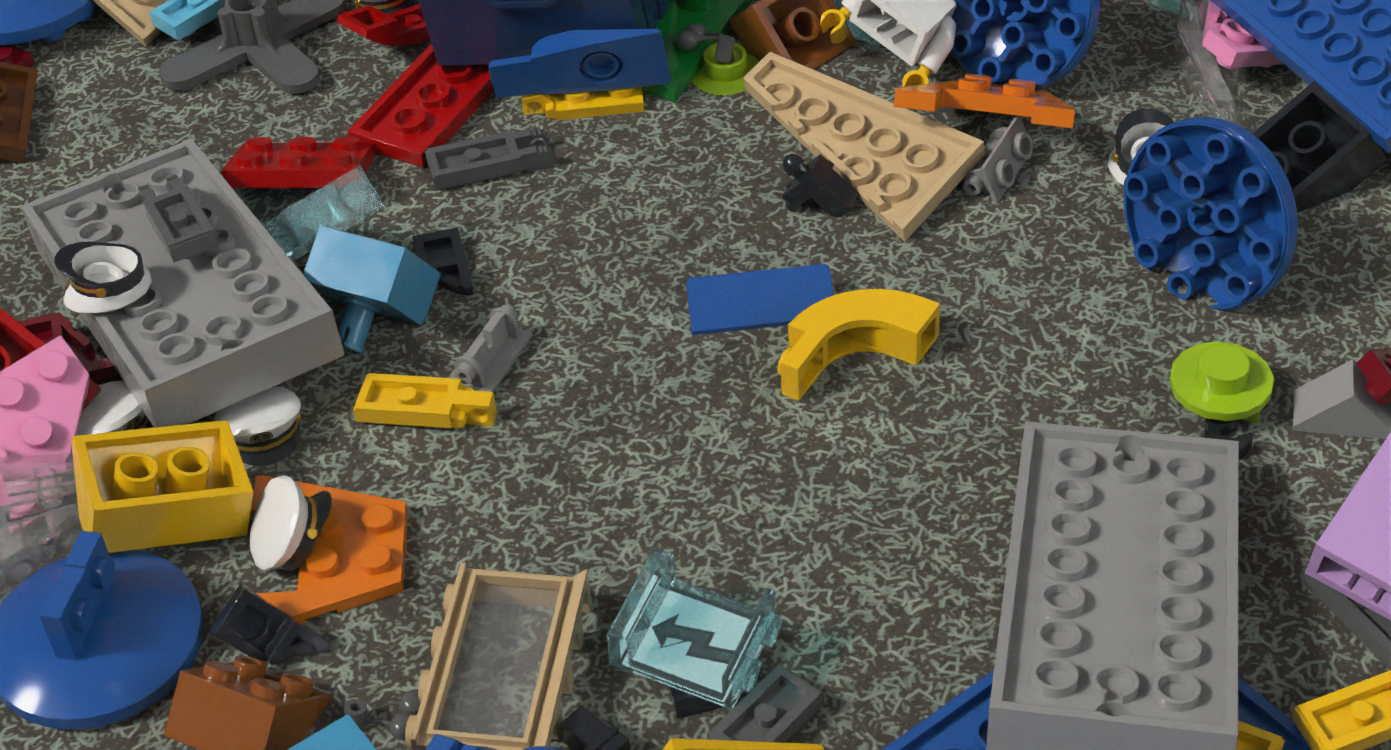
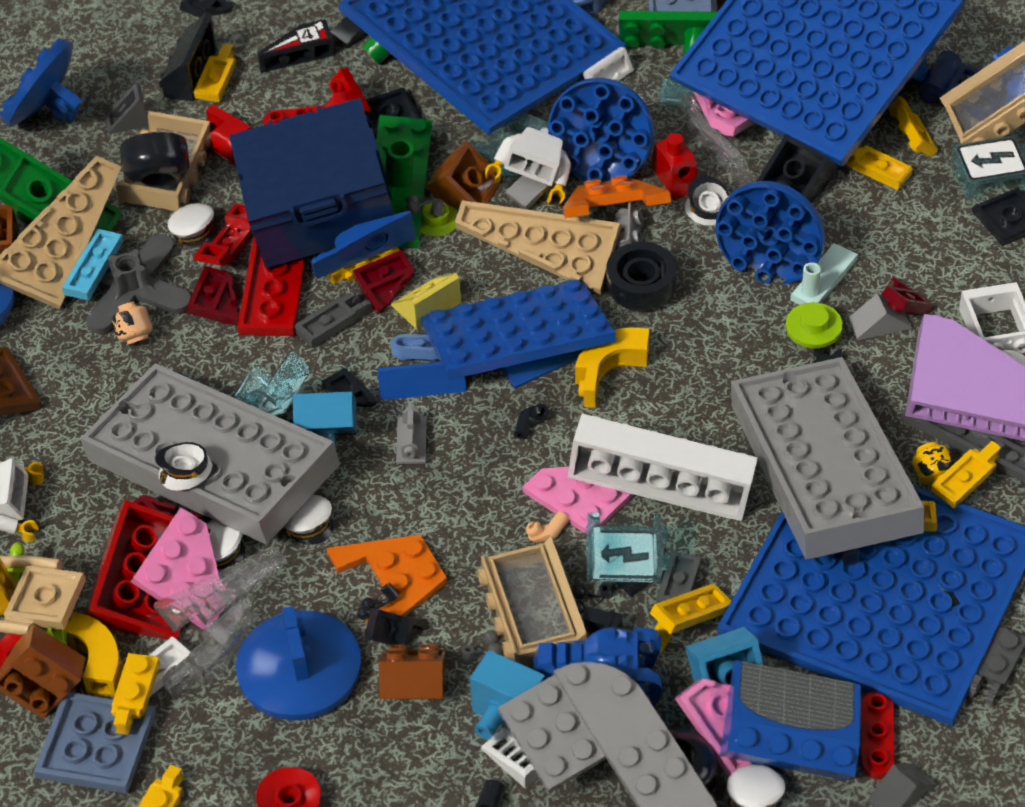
camera: 25 degrees left, 5 degrees up
yellow slope [71,420,254,553] -> none
dark grey hinge [138,174,220,263] -> none
red plate [221,136,375,188] -> none
white piece [250,475,332,573] -> none
yellow hinge [353,373,498,429] -> none
black piece [781,154,859,218] -> none
none -> light nougat head [112,302,153,345]
none -> dark red wing [187,266,239,326]
none -> dark red wing [352,249,415,315]
none -> black piece [357,582,400,620]
none -> blue slope [377,362,466,400]
none -> light yellow slope [391,273,461,329]
none -> medium blue plate [391,334,439,362]
none -> blue plate [421,279,616,380]
none -> light grey slope [506,175,555,210]
none -> black arm [514,404,549,439]
none -> bright pink plate [522,467,634,536]
none -> light nougat arm [526,511,569,543]
none -> white brick [567,414,758,521]
none -> black piece [571,582,614,615]
none -> black piece [606,242,677,312]
none -> red torso [651,133,697,200]
none -> light aqua piece [790,243,858,305]
none -> yellow head [912,442,955,485]

